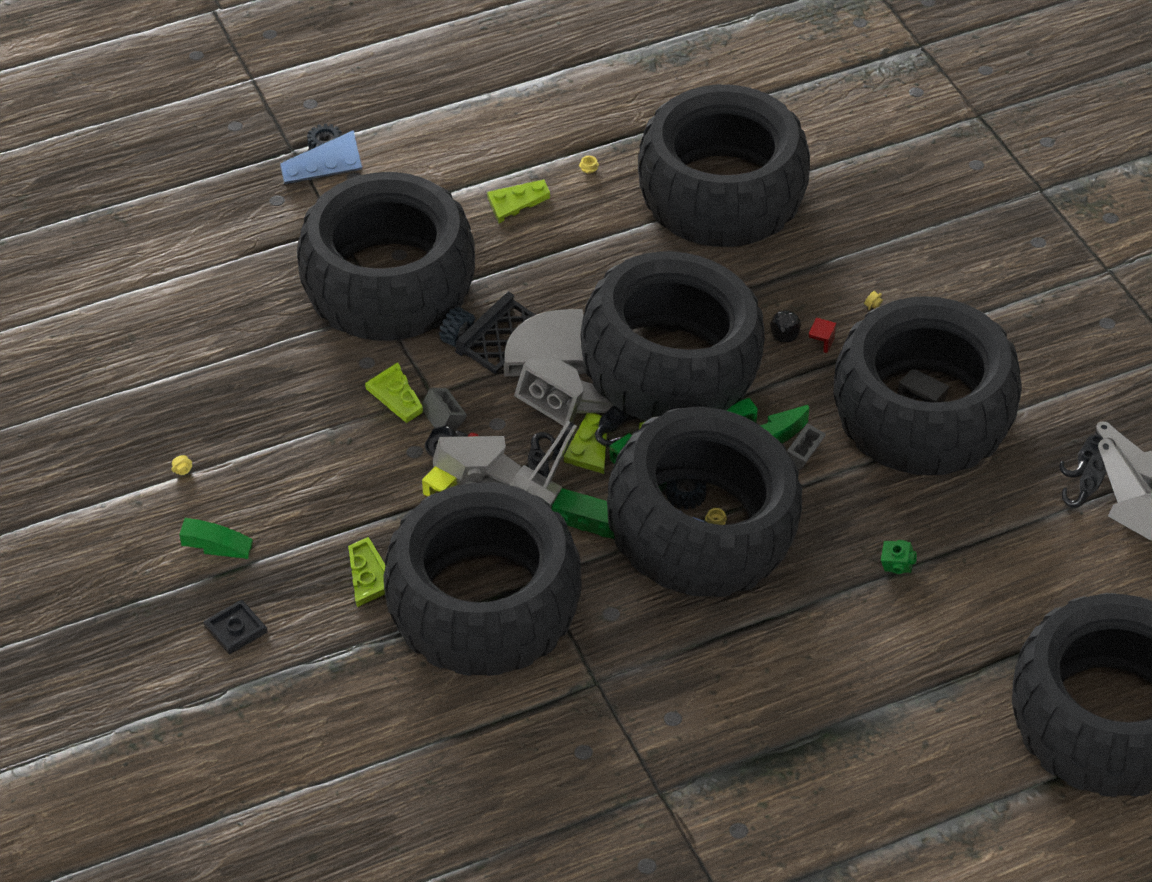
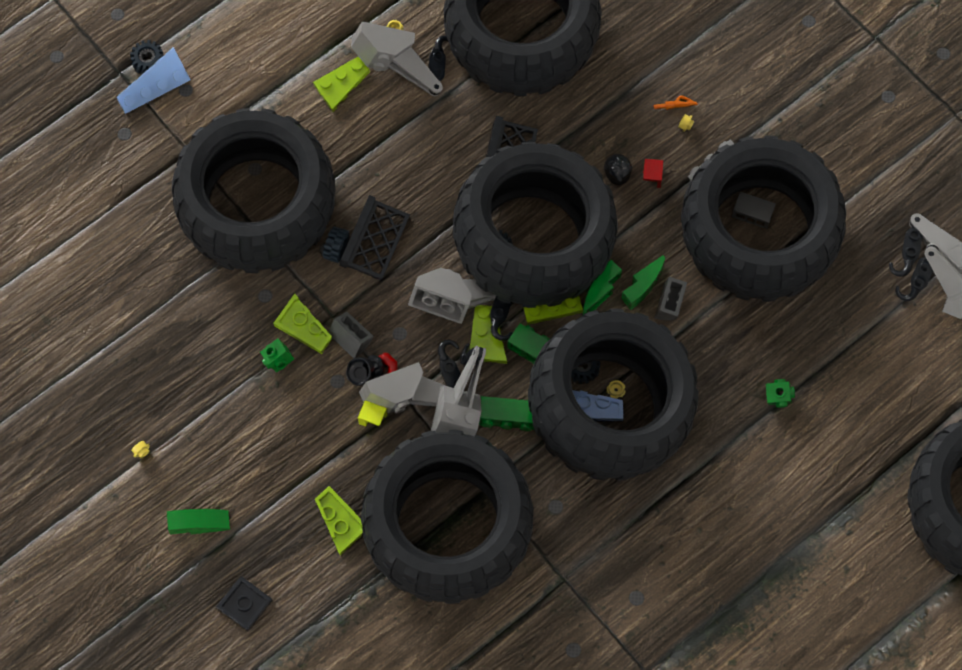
camera: 15 degrees left, 20 degrees up
light grey brick [504,309,586,377] -> none
none -> green brick [260,338,295,373]
none -> light grey slope [351,21,449,96]
none -> orange hand [653,95,698,110]

